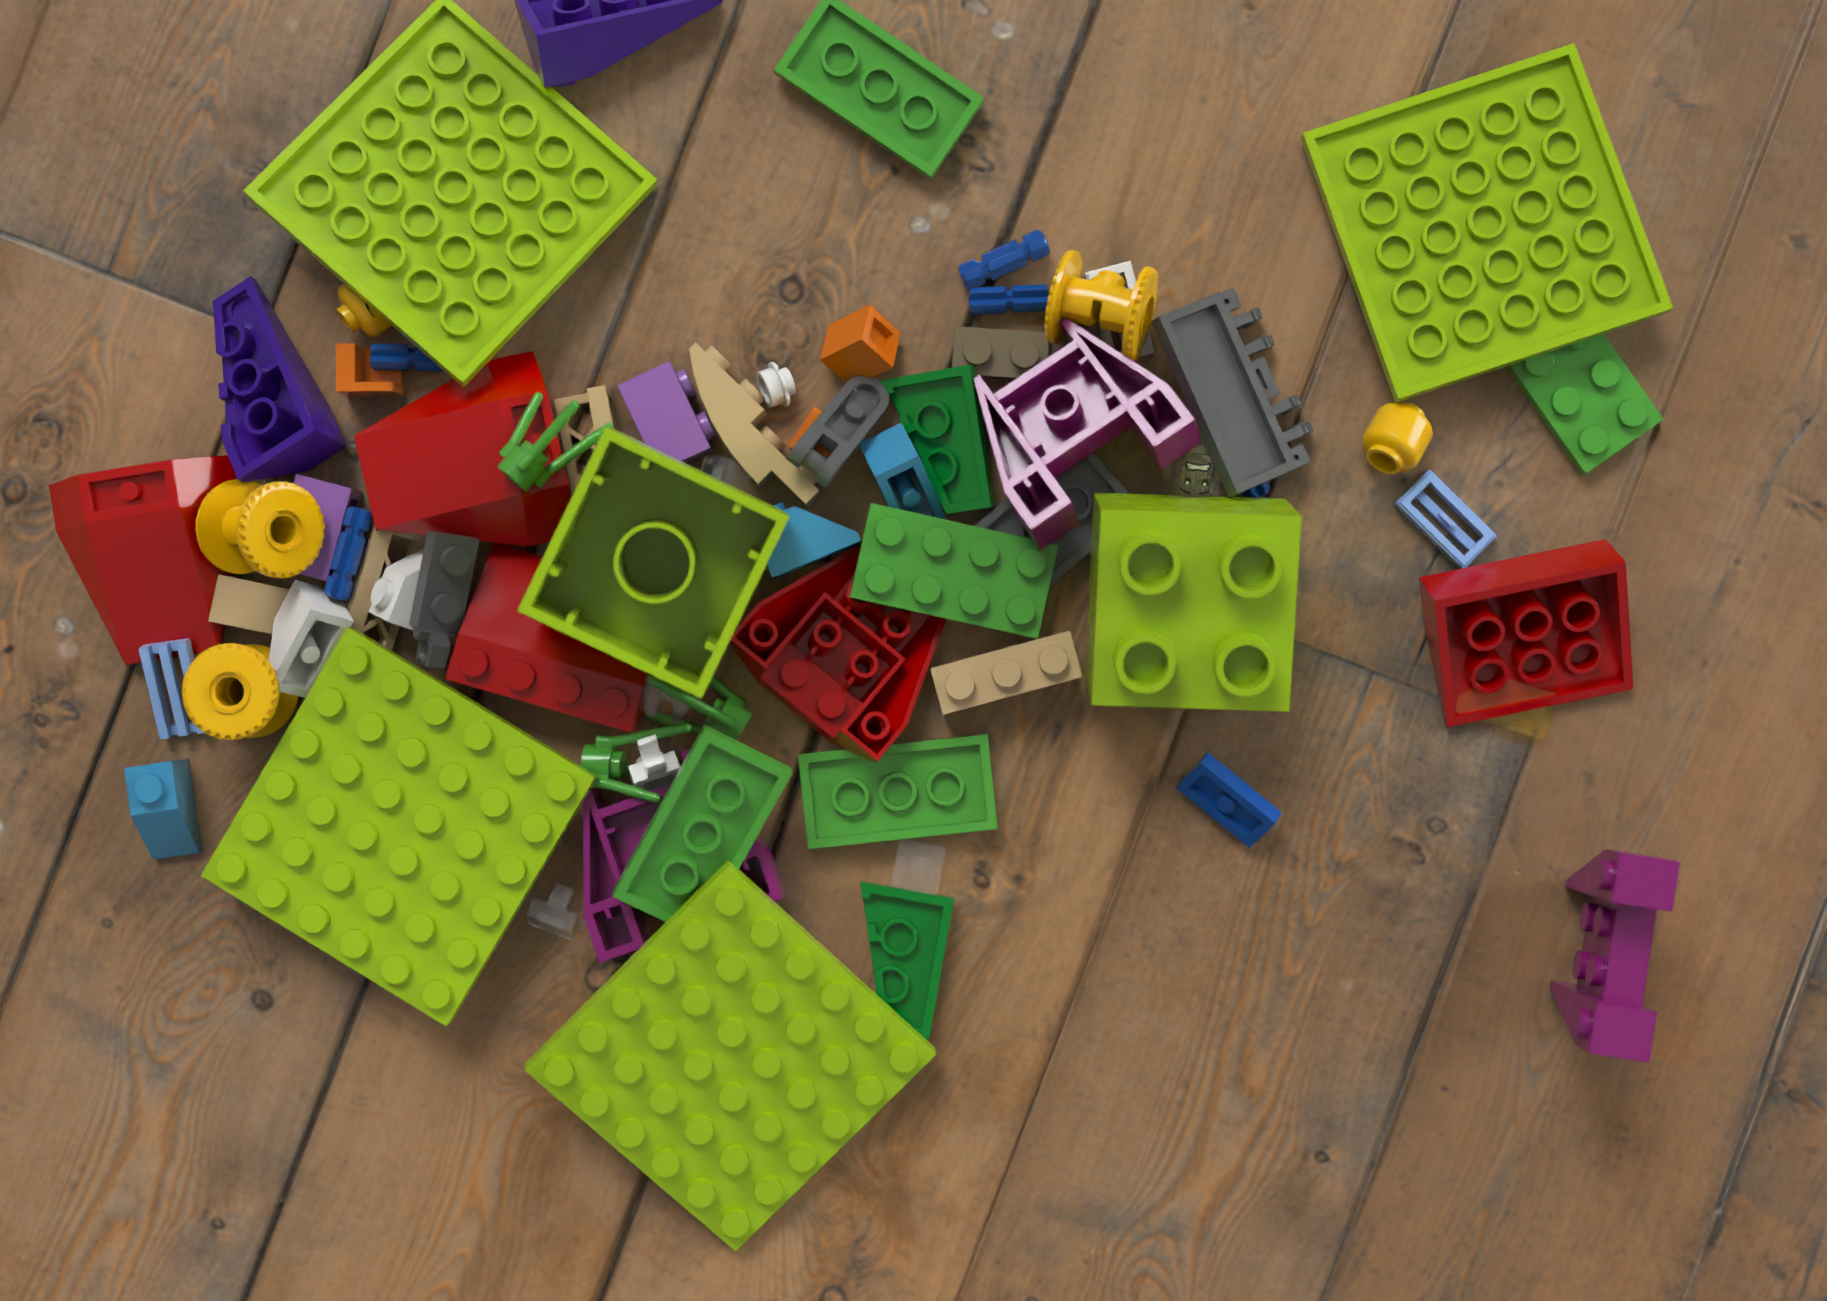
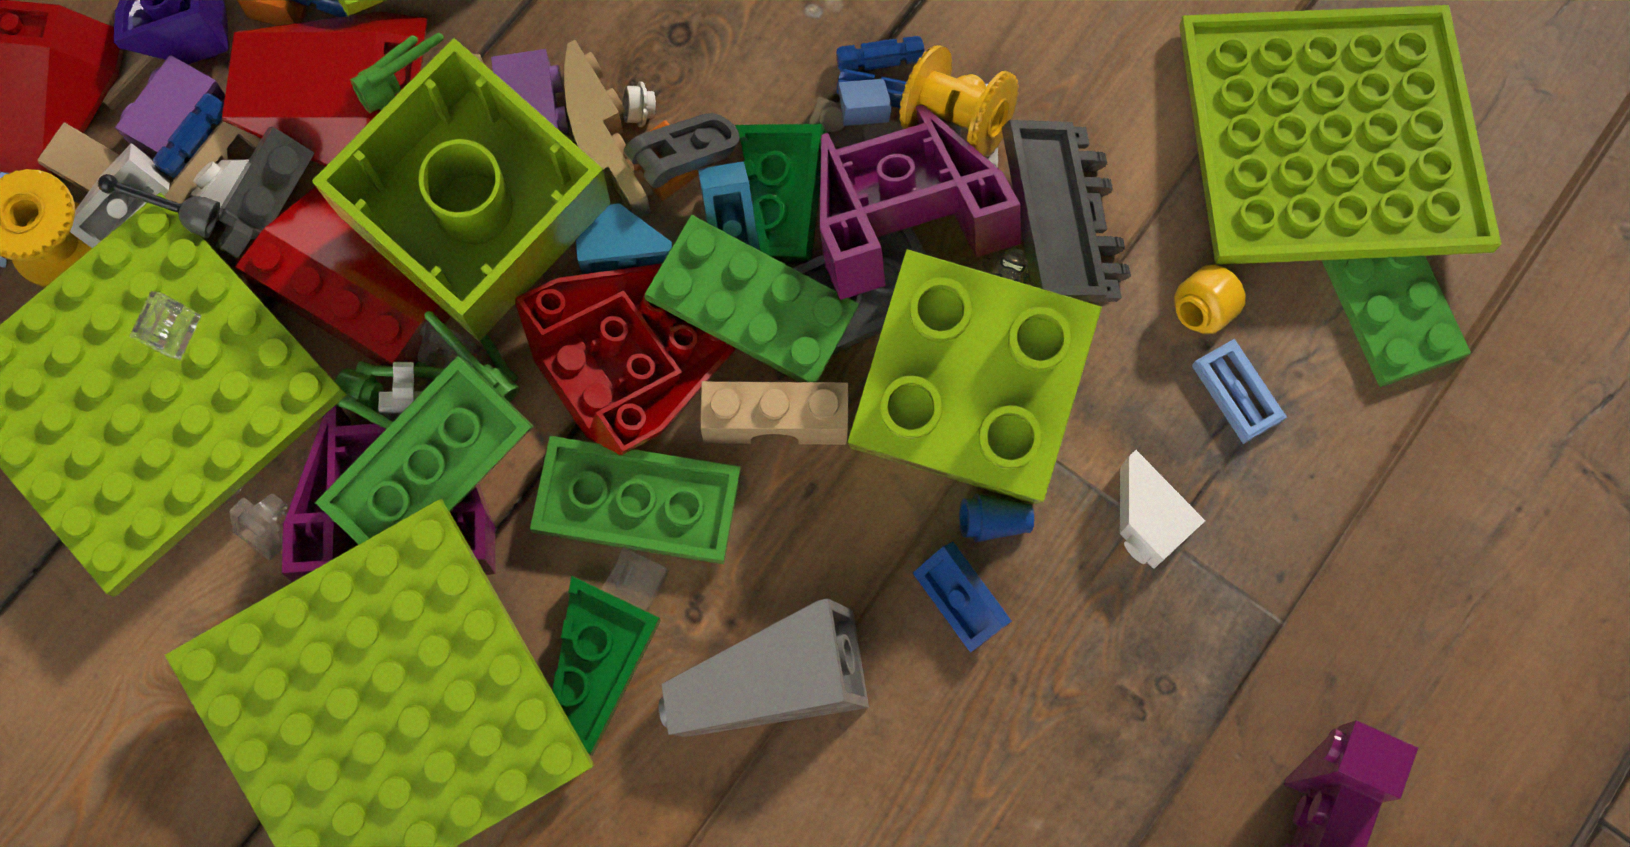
camera: 10 degrees right, 15 degrees down
yellow hose [195,479,325,578] -> none
orange panel [820,304,901,383] -> none
red slope [1419,539,1634,727] -> none
tile [1455,677,1556,740] -> none
none -> hinge [98,174,220,238]
none -> clear tile [129,291,202,360]
none -> light grey slope [659,599,869,737]
none -> medium blue slope [838,79,891,126]
none -> blue cone [959,494,1034,542]
none -> white slope [1120,450,1205,569]

